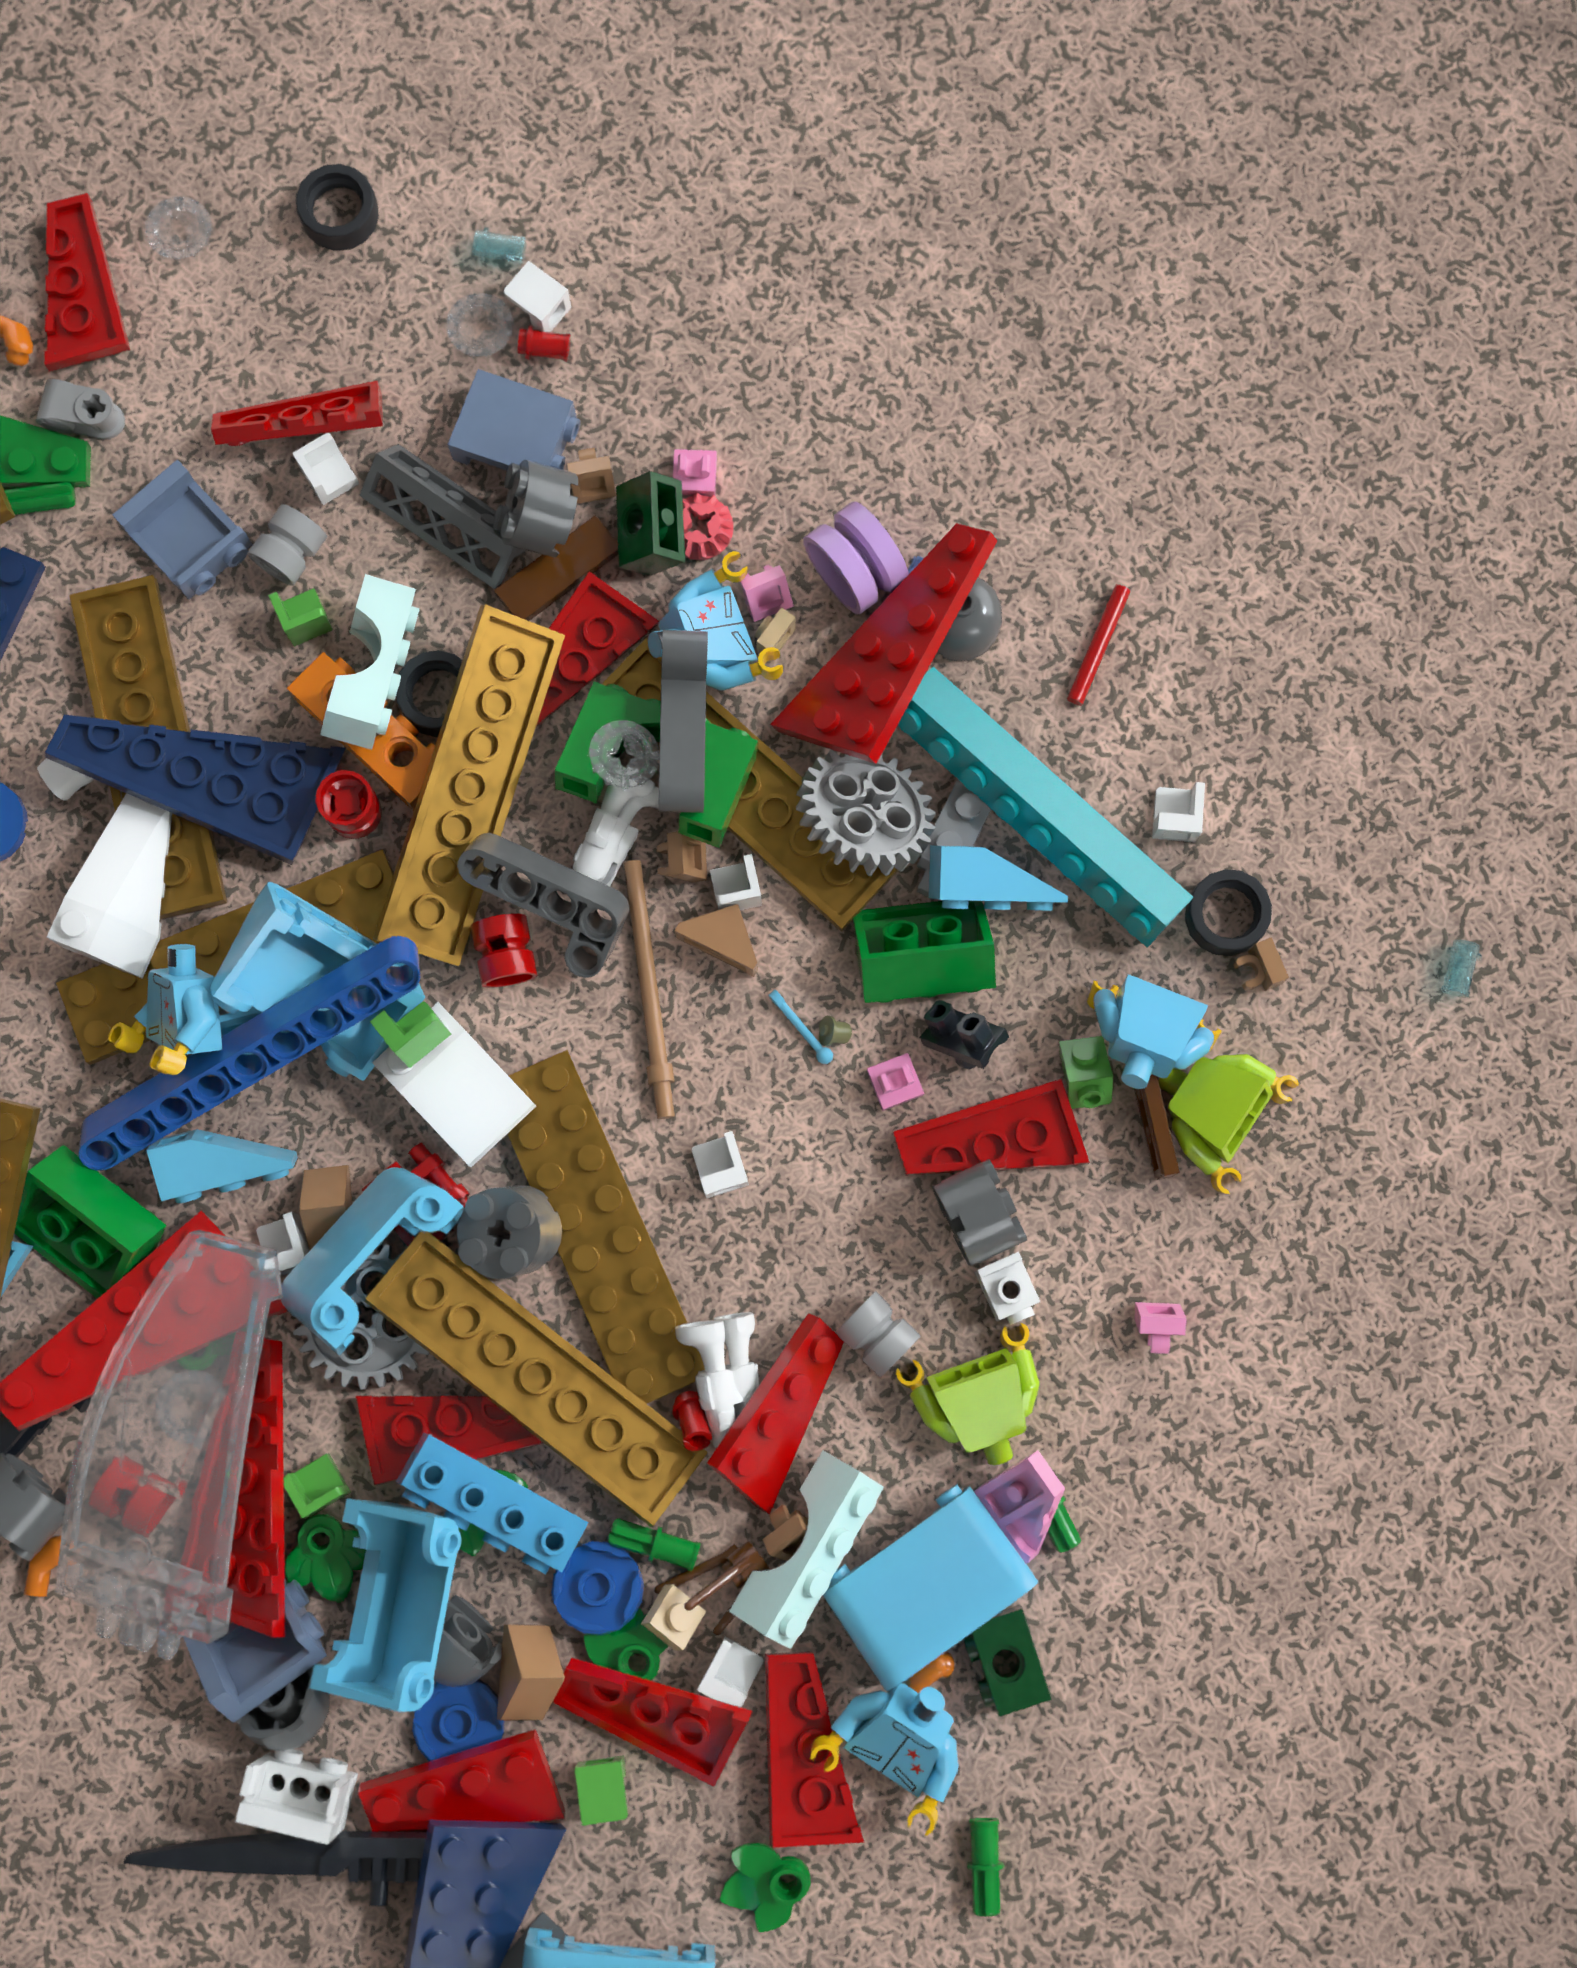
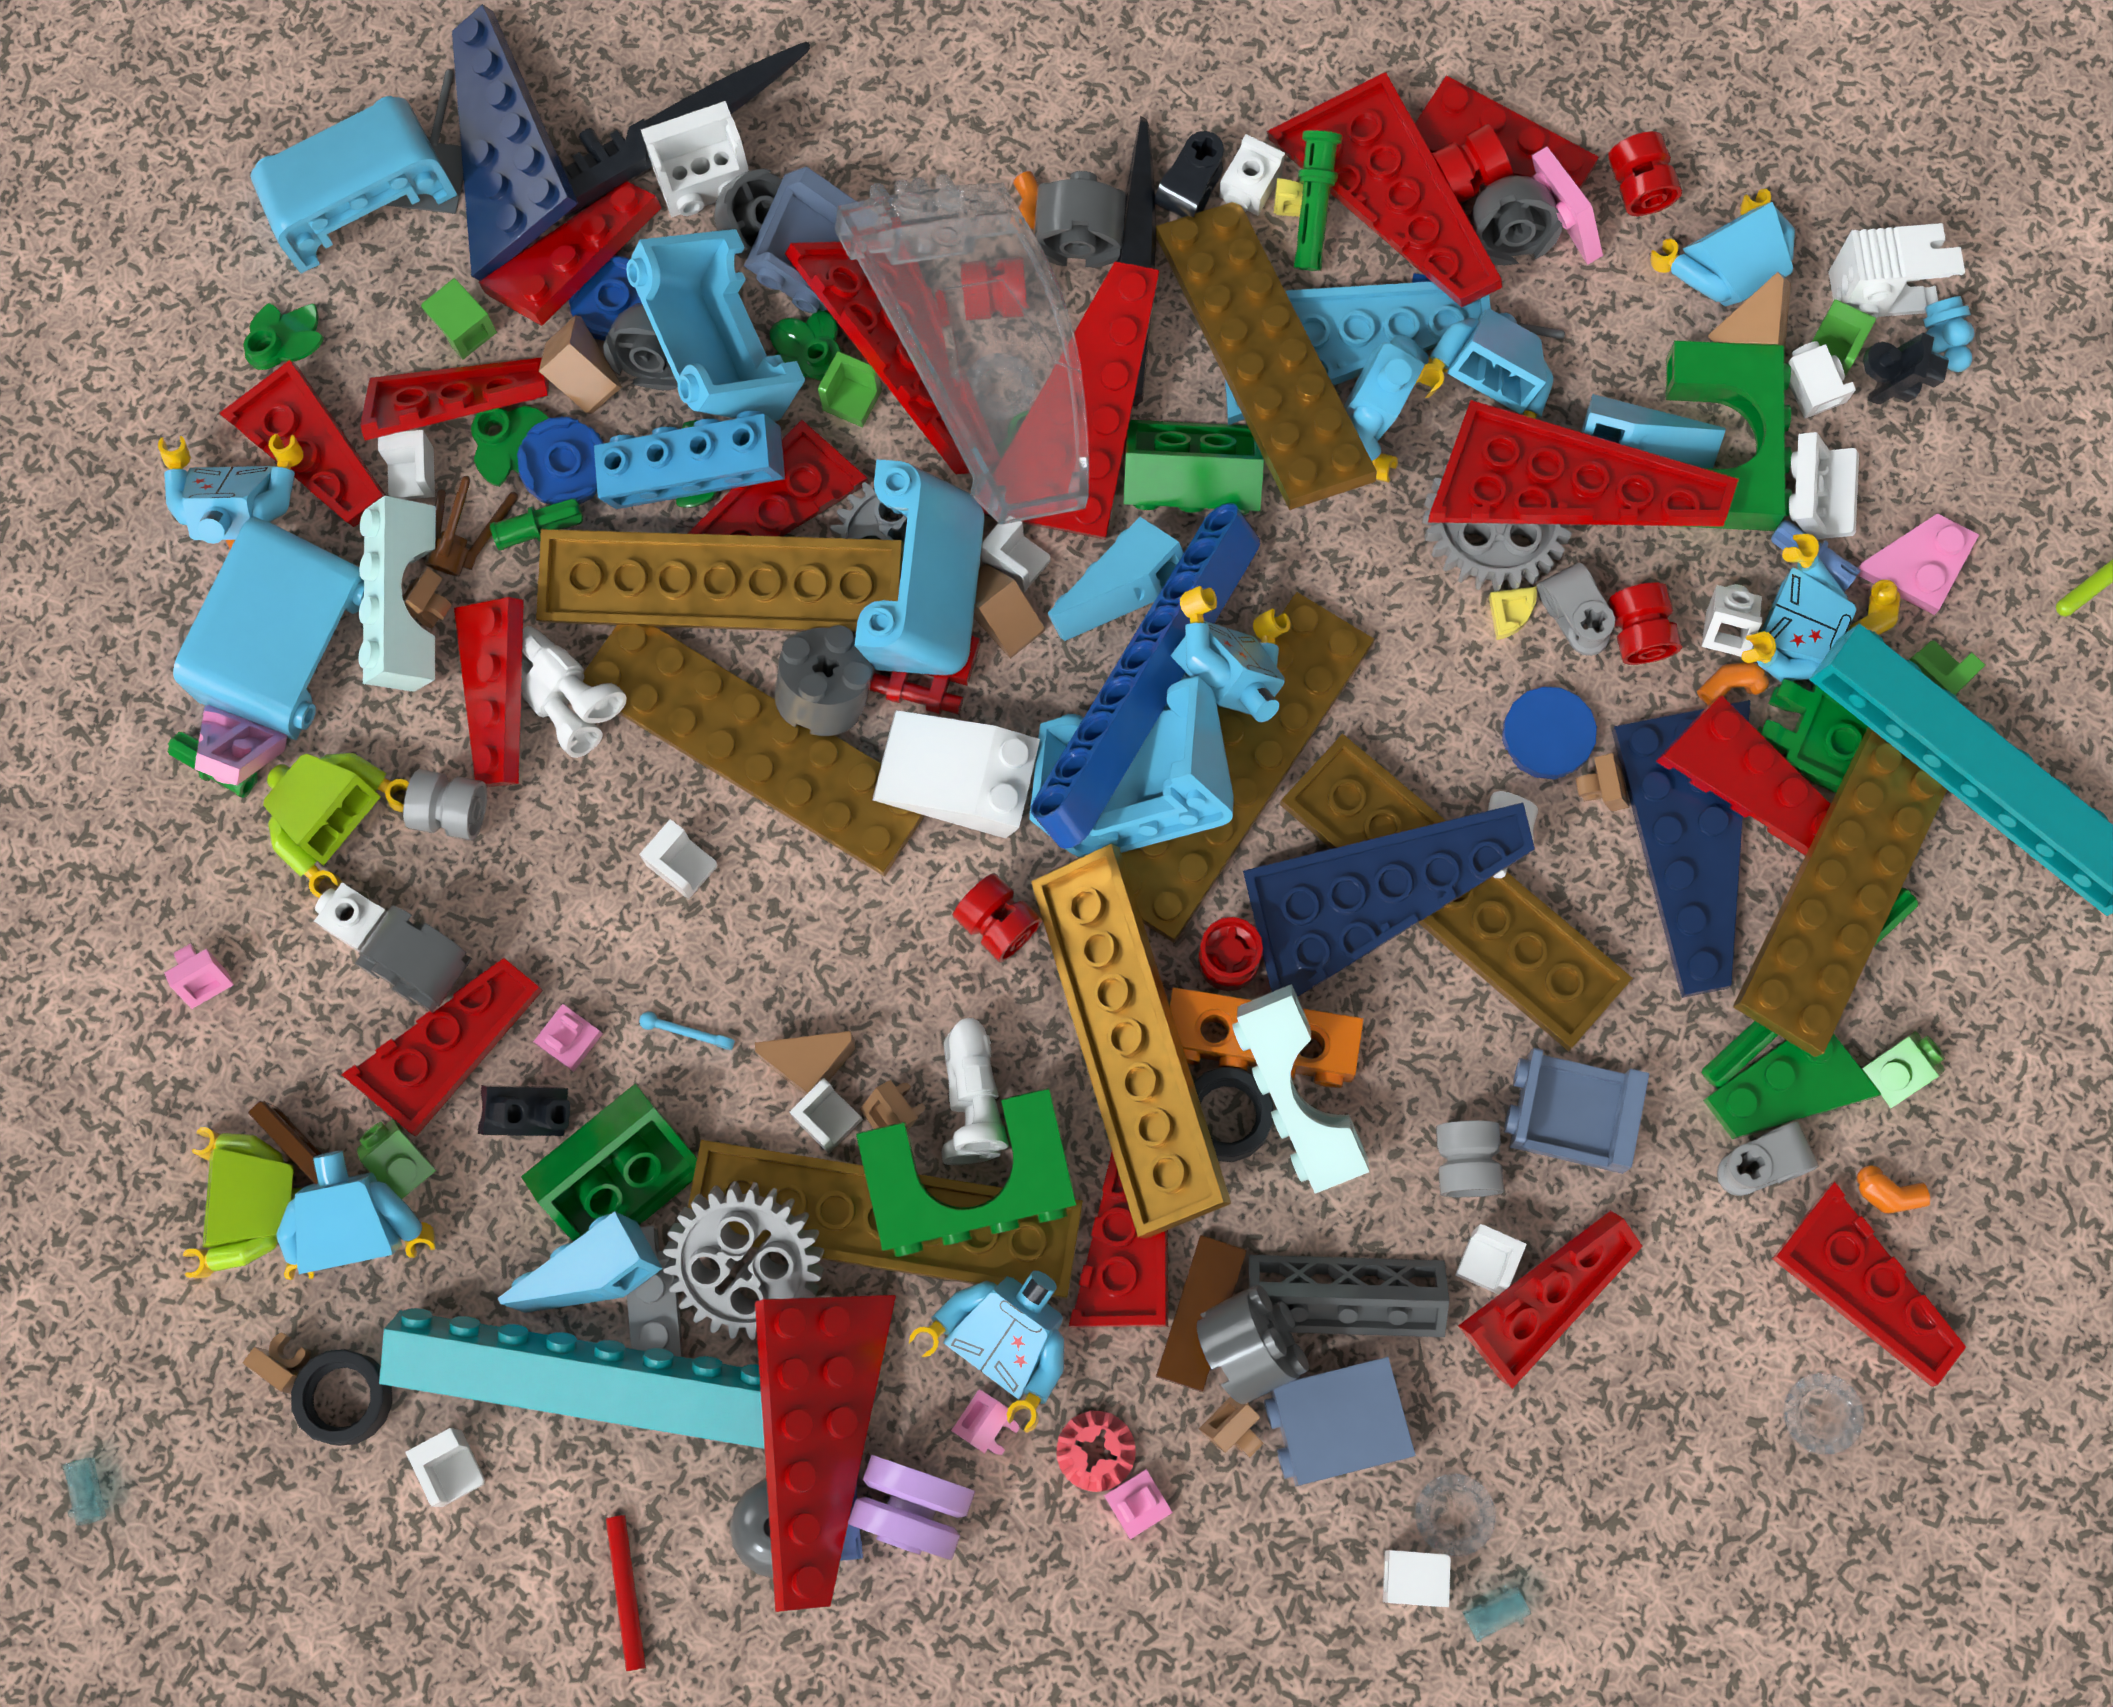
camera: 150 degrees right, 5 degrees down
white wedge [47,793,172,978] -> none
bright green panel [269,588,333,647] -> none
black tyre [296,164,379,251] -> none
bright green panel [370,1002,451,1068] -> none
dark grey beam [458,833,629,978] -> none
red pin [517,325,571,362] -> none
clear gear [588,720,660,791] -> none
dark green brick [616,471,685,576] -> none
medium nougat bar [624,860,675,1119] -> none
tan plate [641,1584,706,1651] -> none
dark grey beam [658,630,708,813] -> none
red pin [672,1391,712,1451] -> none
tan plate [755,608,796,663] -> none
olive piece [819,1015,852,1046] -> none
dark green brick [963,1605,1052,1717] -> none
green axle [967,1817,1004,1917] -> none

